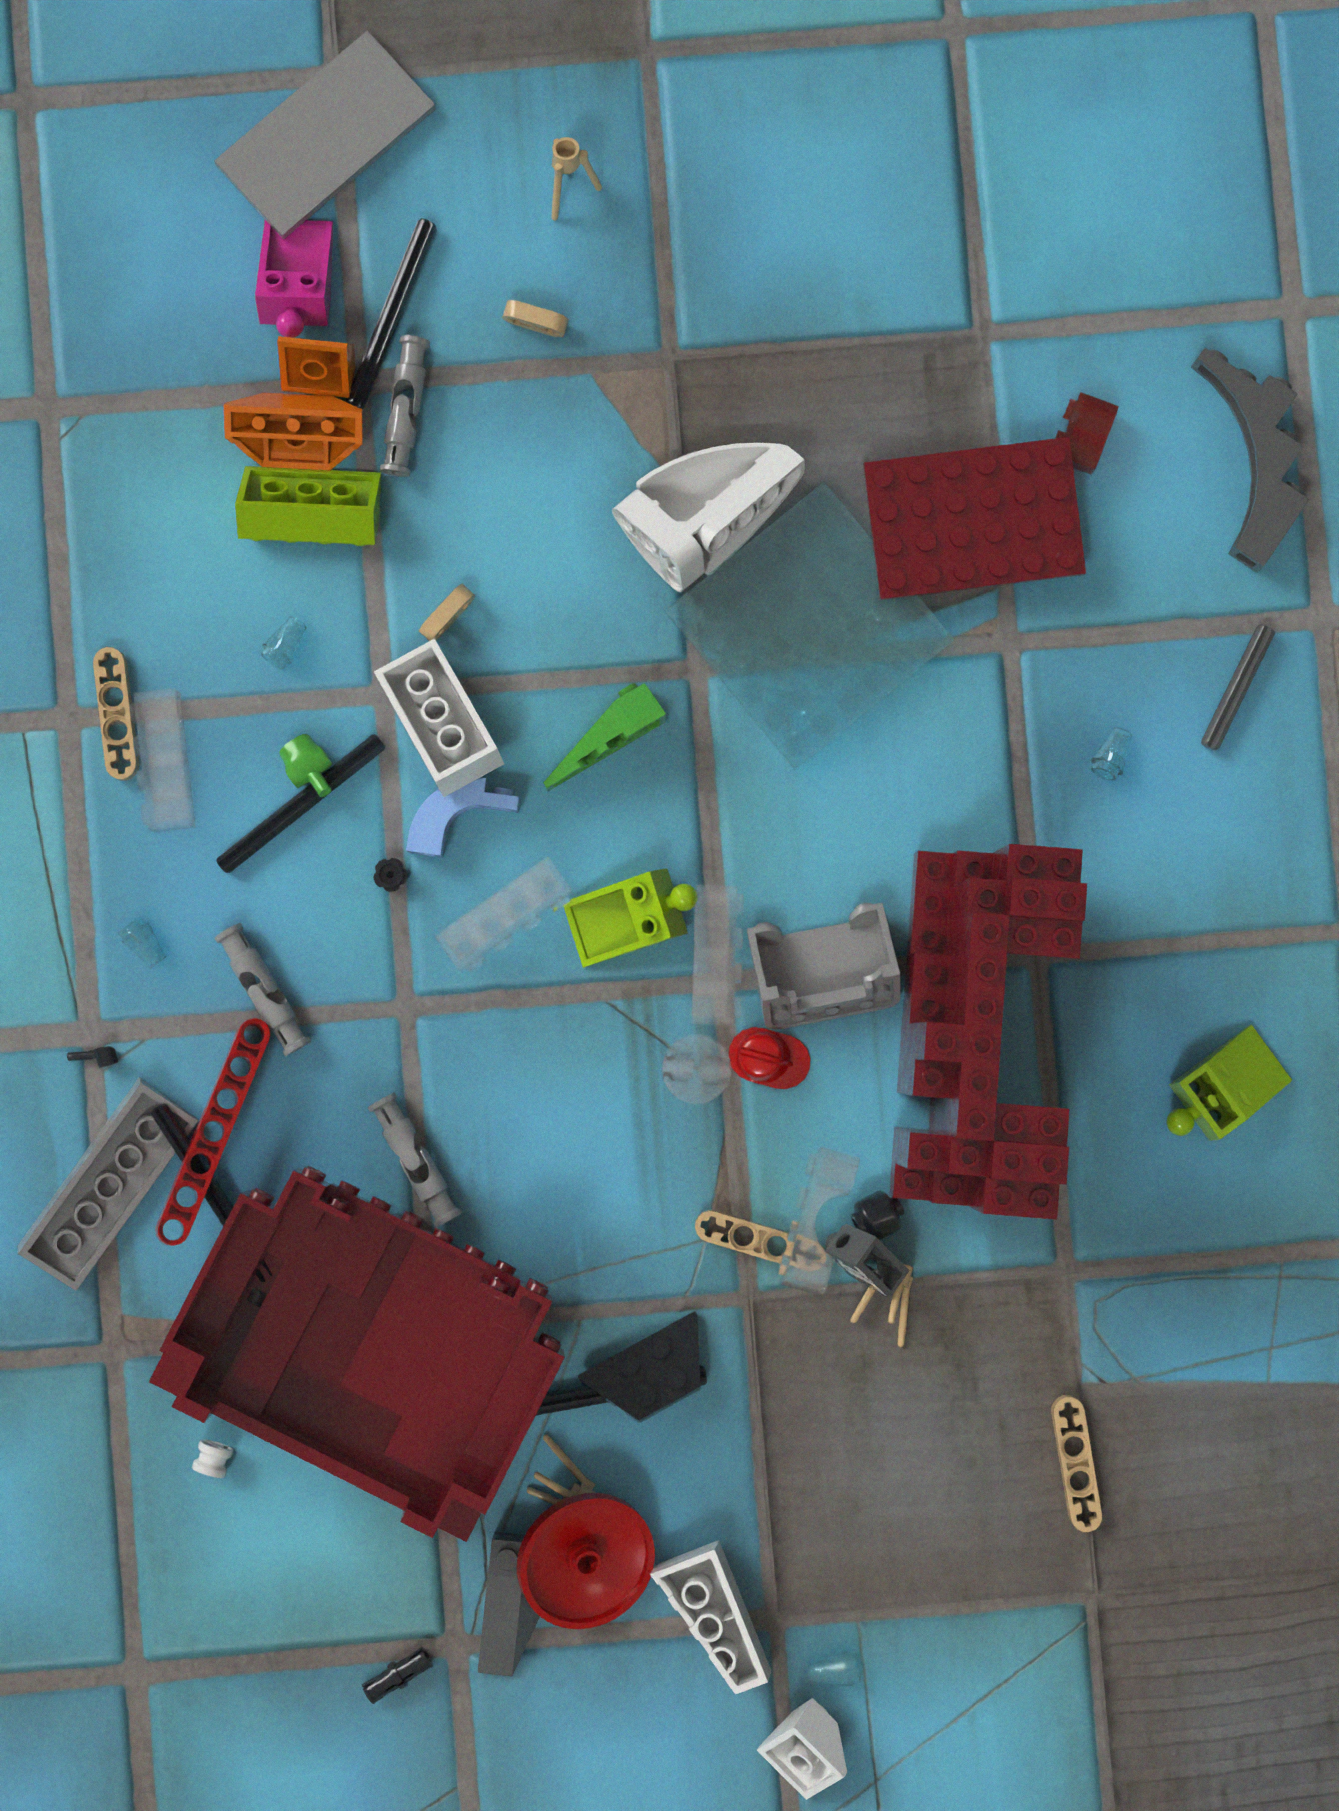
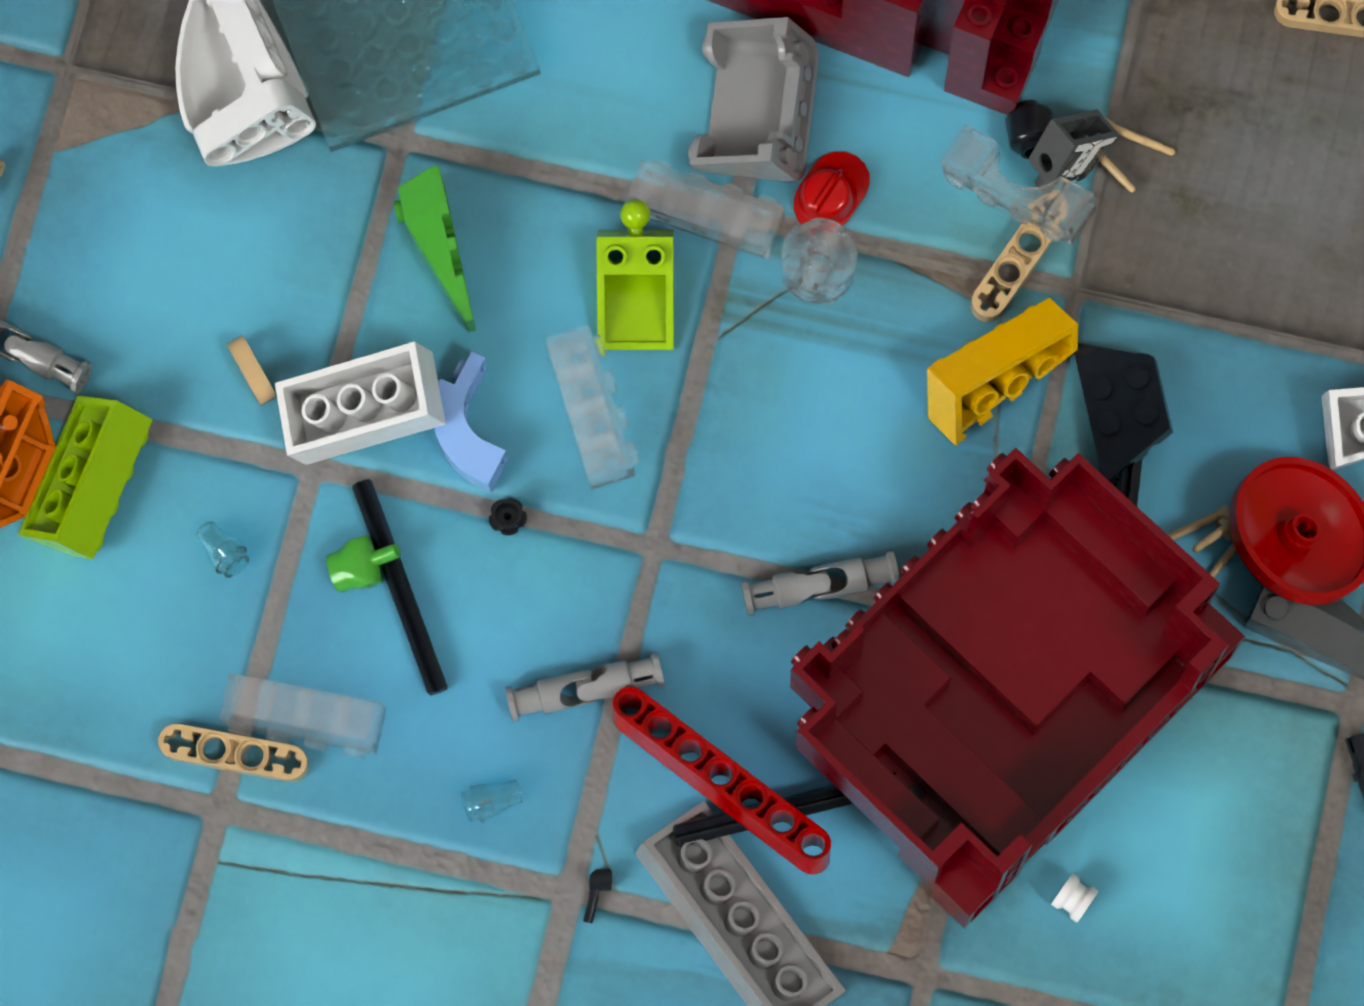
camera: 60 degrees left, 10 degrees down
none -> yellow wedge [927,297,1078,446]

